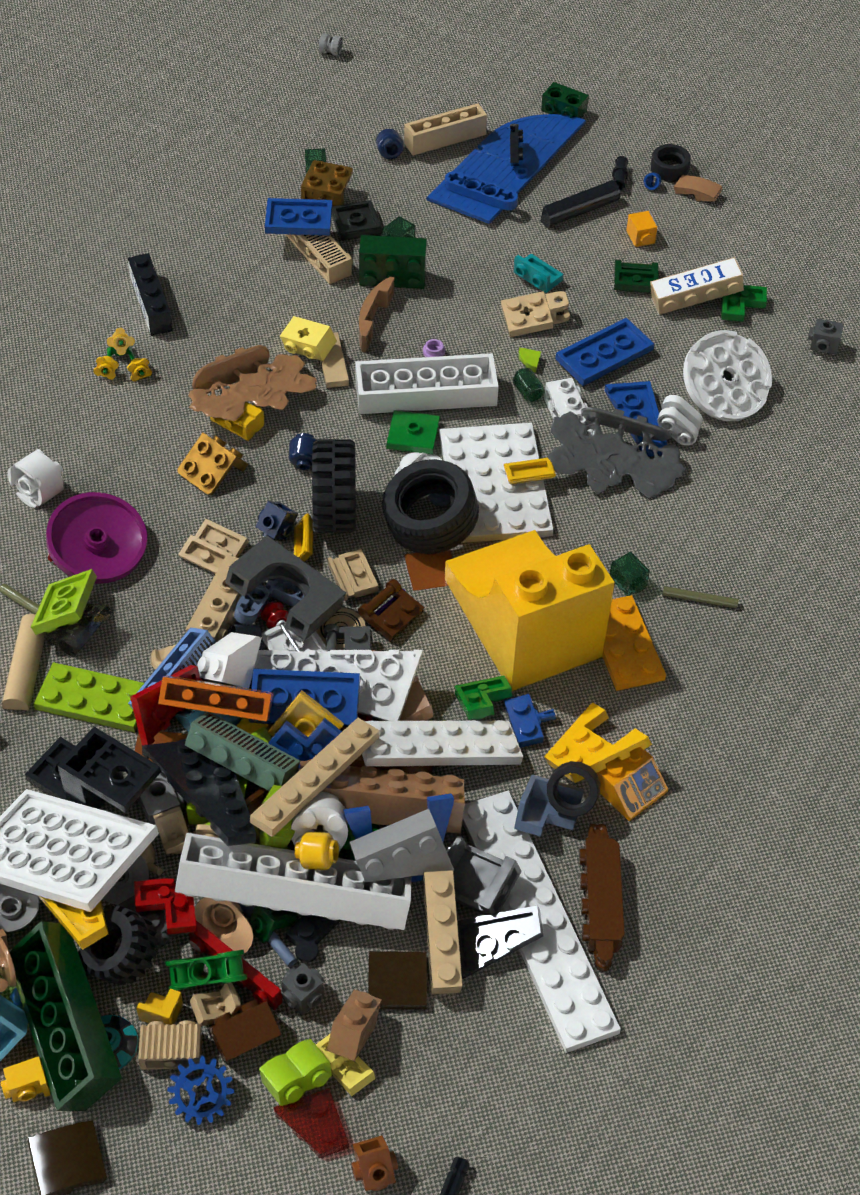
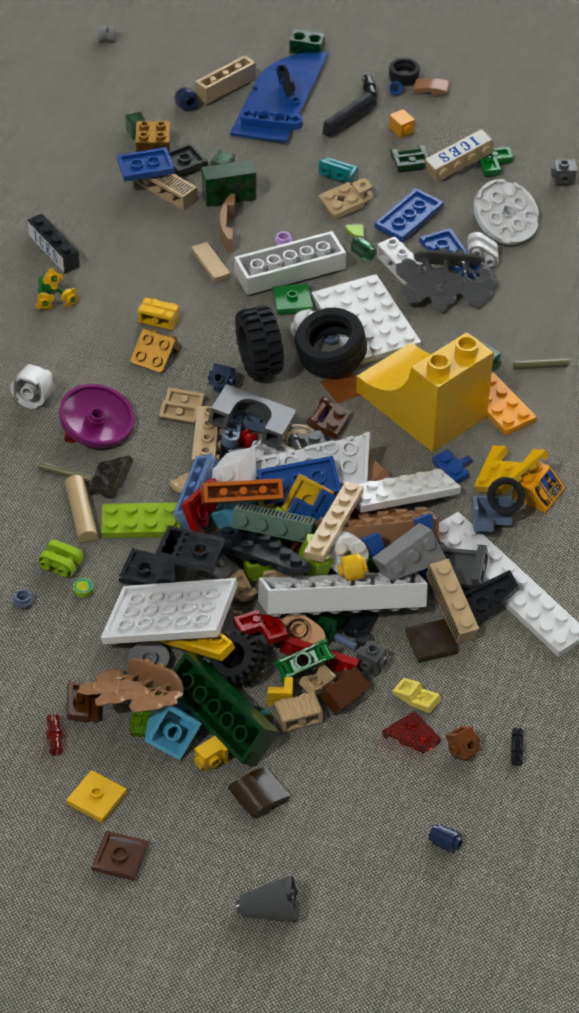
camera: 15 degrees left, 5 degrees down
lime plate [31,569,97,635] -> none
blue gear [167,1055,234,1125] -> none
medium nougat plant [188,345,317,421] -> none
lime brick [259,1039,332,1106] -> none
light yellow brick [280,316,337,361] -> none
dark blue head [288,433,317,470] -> none
yellow tile [294,513,313,562] -> none
medium nougat brick [327,989,382,1061] -> none
tan plate [328,549,378,601] -> none
green plate [454,676,512,720] -> none
yellow tile [504,458,556,484] -> none
reddish brown hinge [579,824,625,972] -> none

